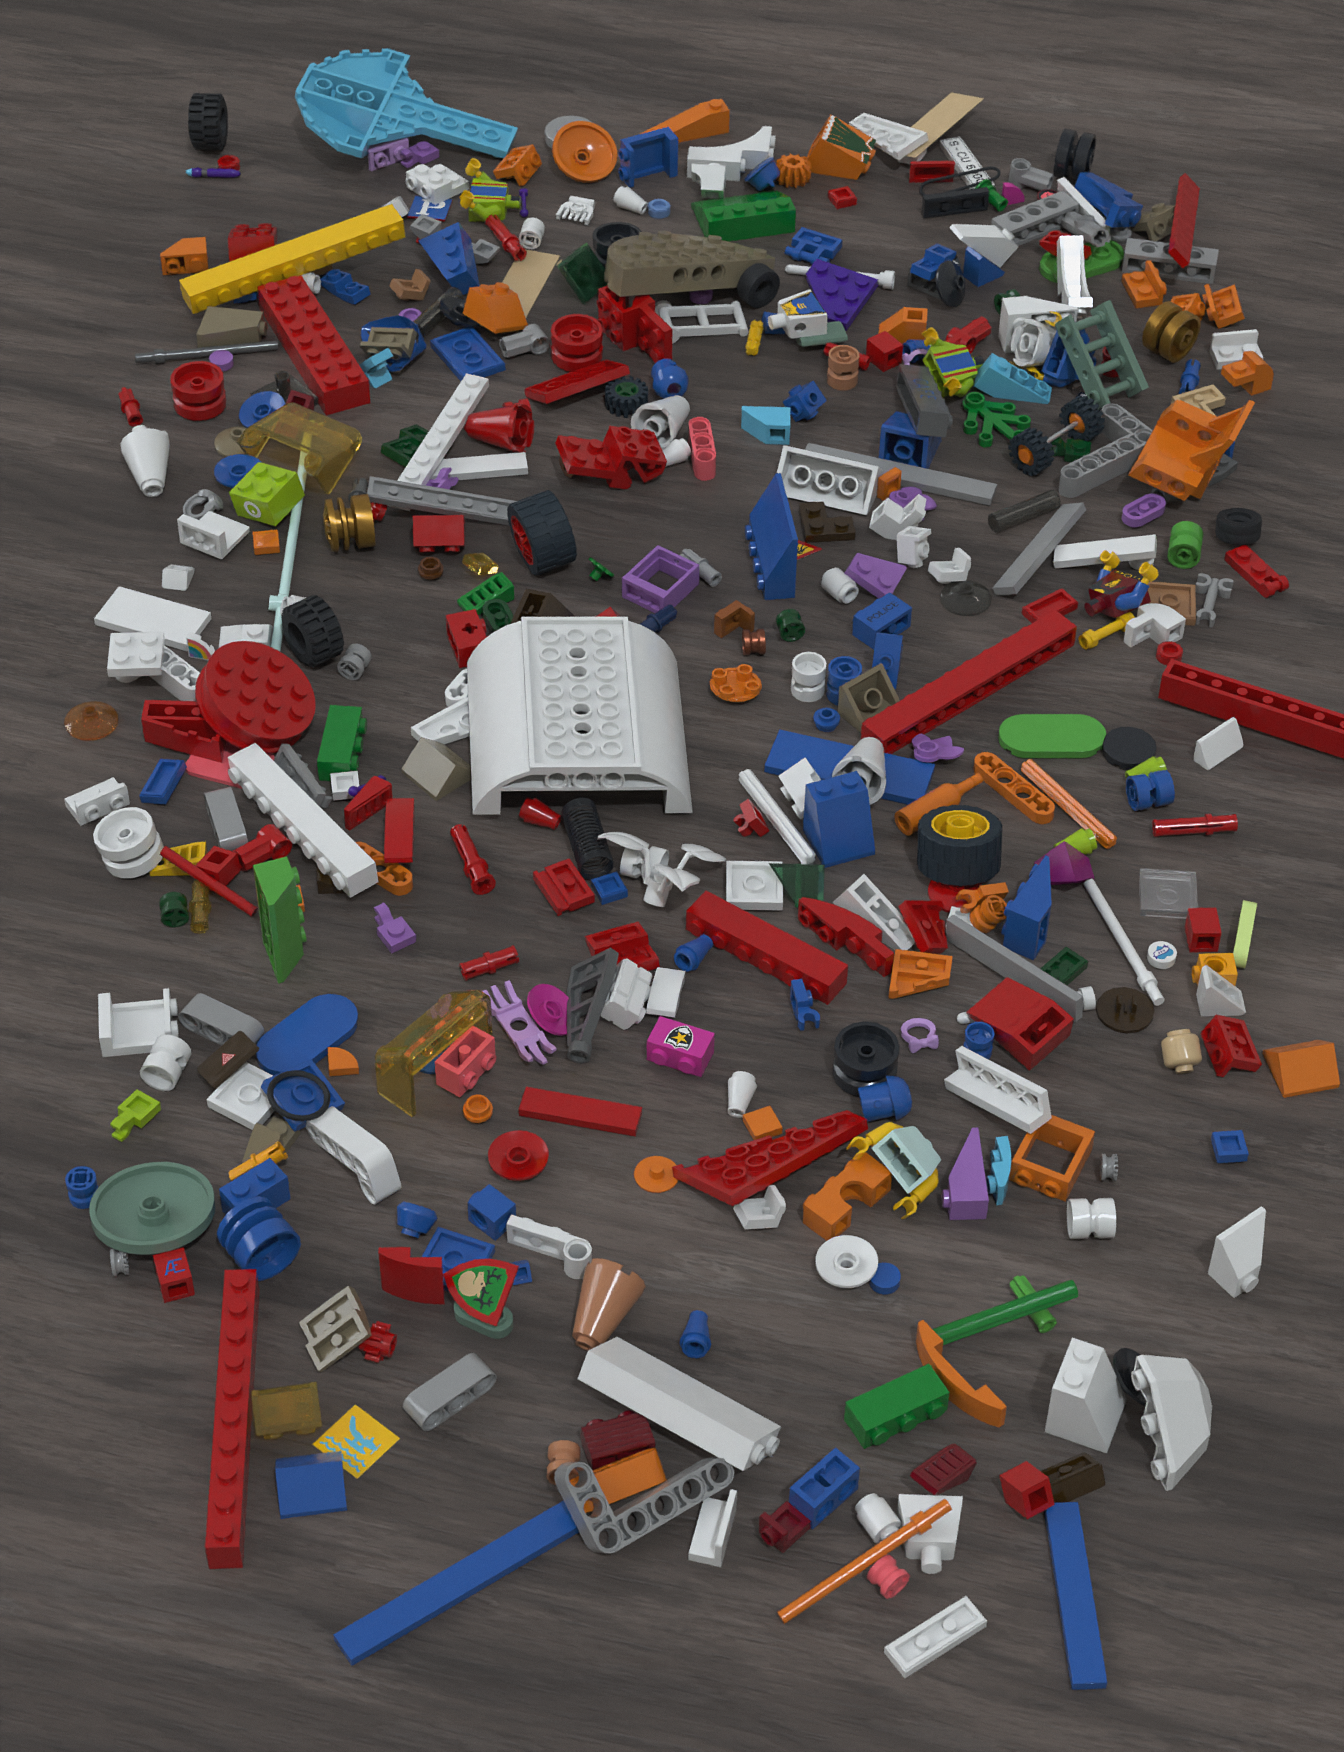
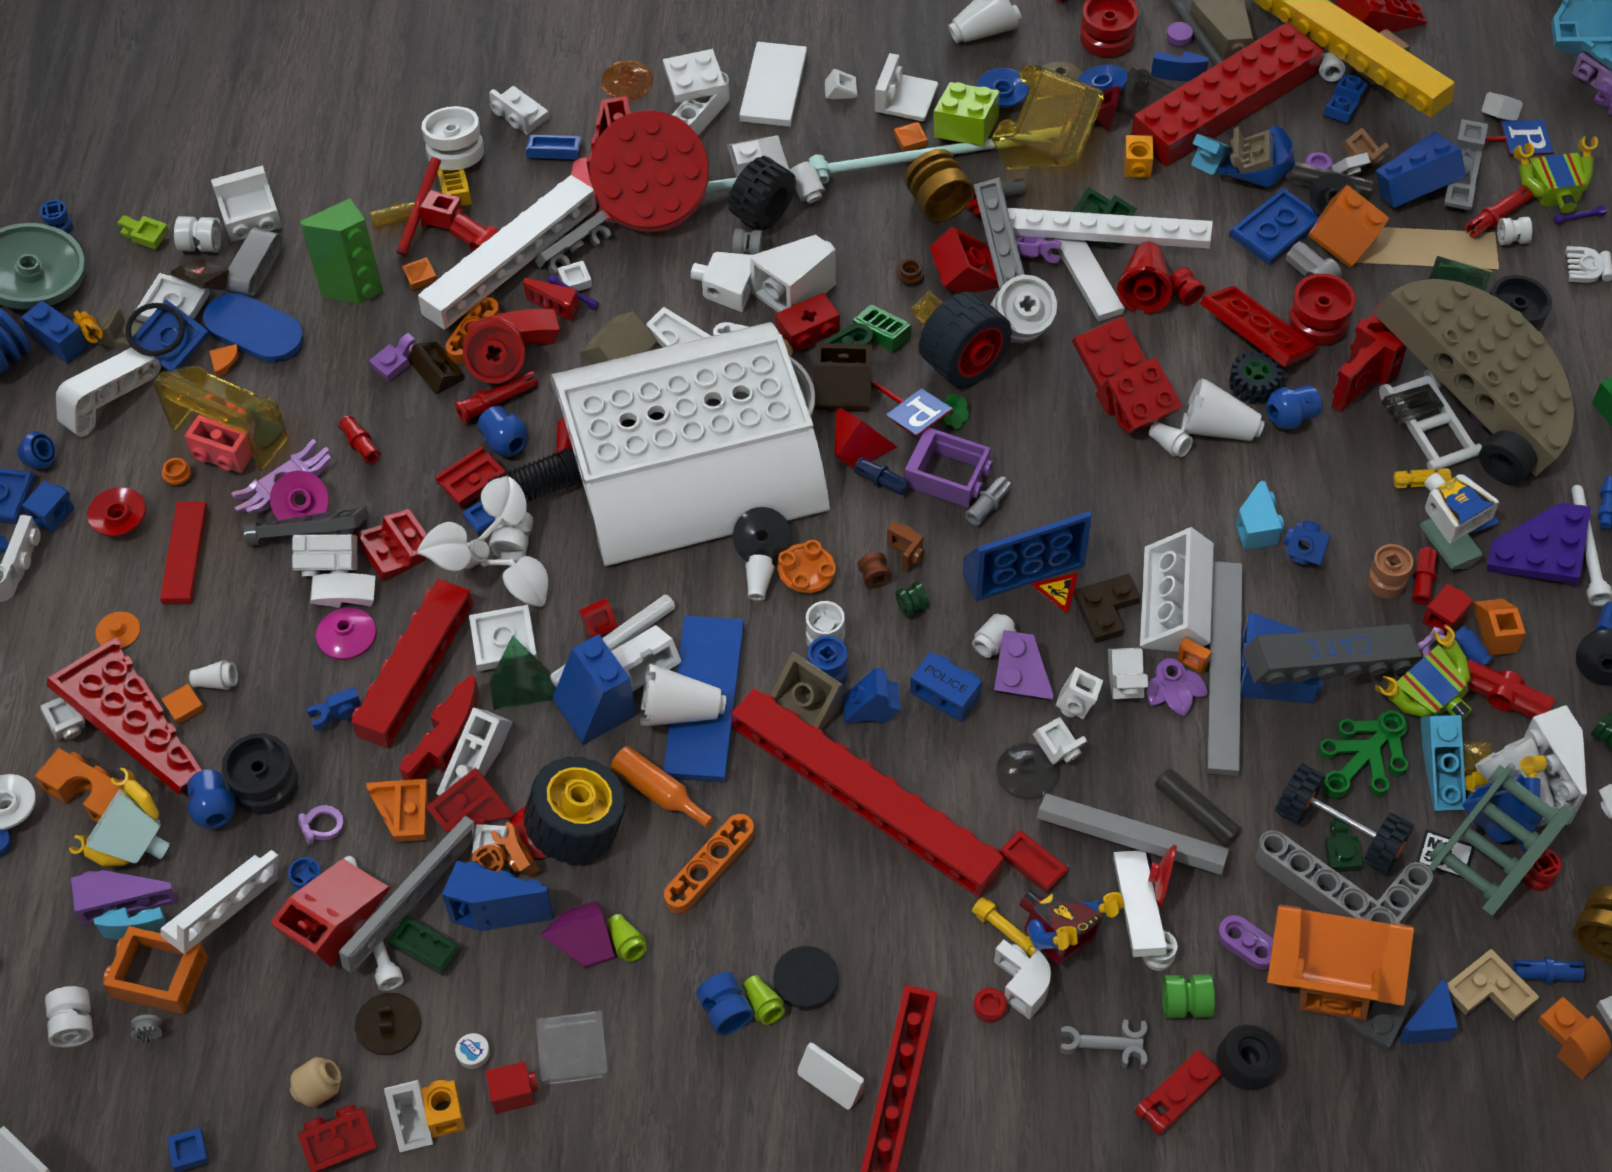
camera: 80 degrees right, 10 degrees up
dark green wheel [159,892,189,928] -> none
light grey piece [183,489,223,520] -> none
tile [186,632,215,660] -> none
light grey beam [204,787,248,851] -> none
green brick [317,705,367,781] -> none
white plate [406,164,469,205] -> none
dark pink brick [647,1016,715,1077] -> none
blue cone [674,934,713,971] -> none
coral beam [688,417,716,481] -> none
blue plate [813,708,840,732] -> none
medium lavender plate [912,733,964,763] -> none
bright green tile [998,714,1106,758] -> none
orange axle [1021,759,1117,849] -> none
white bar [1084,879,1165,1006] -> none
medium nougat tile [1148,581,1196,626] -> none
red pin [1152,814,1238,837] -> none
yellowish green beam [1233,900,1257,969] -> none
none -> dark pink dish [316,608,376,660]
none -> dark brown slope [408,342,465,394]
none -> red wheel [463,317,525,384]
none -> blue piece [477,406,529,457]
none -> white torso [691,252,753,312]
none -> black dish [733,507,791,564]
none -> white cone [745,555,775,601]
none -> white slope [750,235,836,312]
none -> piece [871,380,953,437]
none -> white wheel [990,274,1057,344]
none -> light orange brick [1124,135,1153,178]
none -> red dish [1148,844,1177,908]
none -> blue slope [1151,51,1209,81]
none -> white plate [1331,152,1370,177]
none -> clear smoke tile [1381,384,1444,424]

